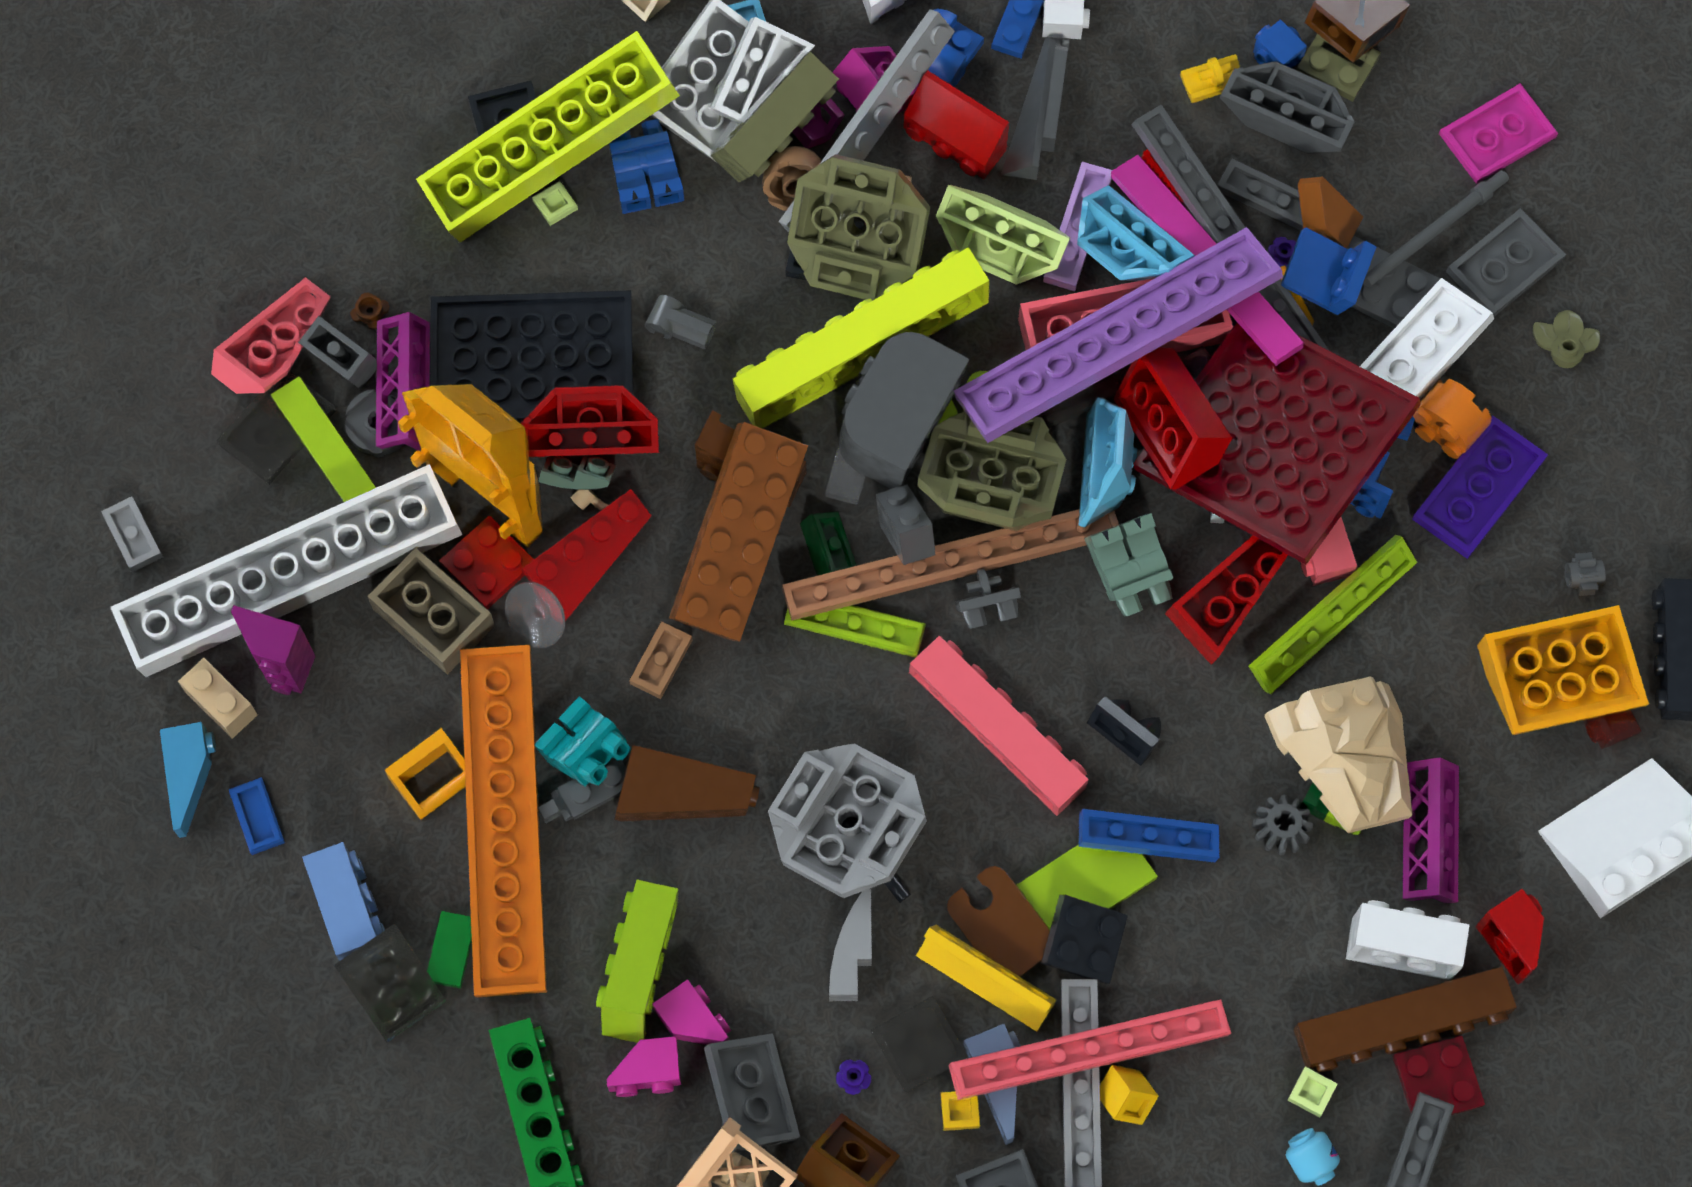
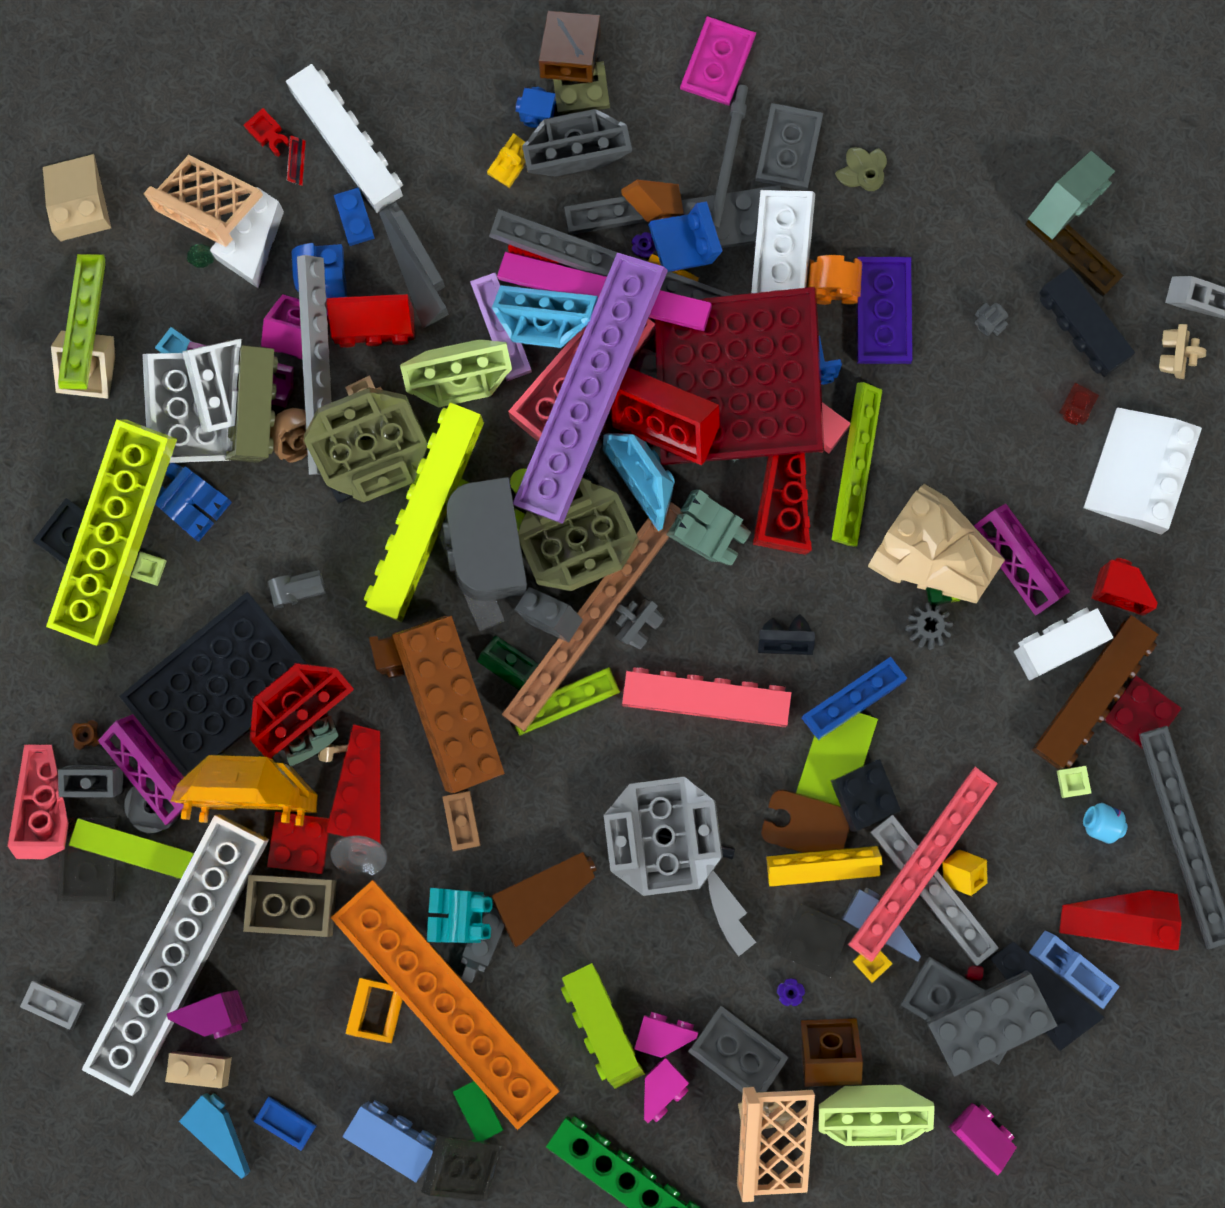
camera: 30 degrees left, 10 degrees up
light orange slope [1477,605,1649,735] -> none

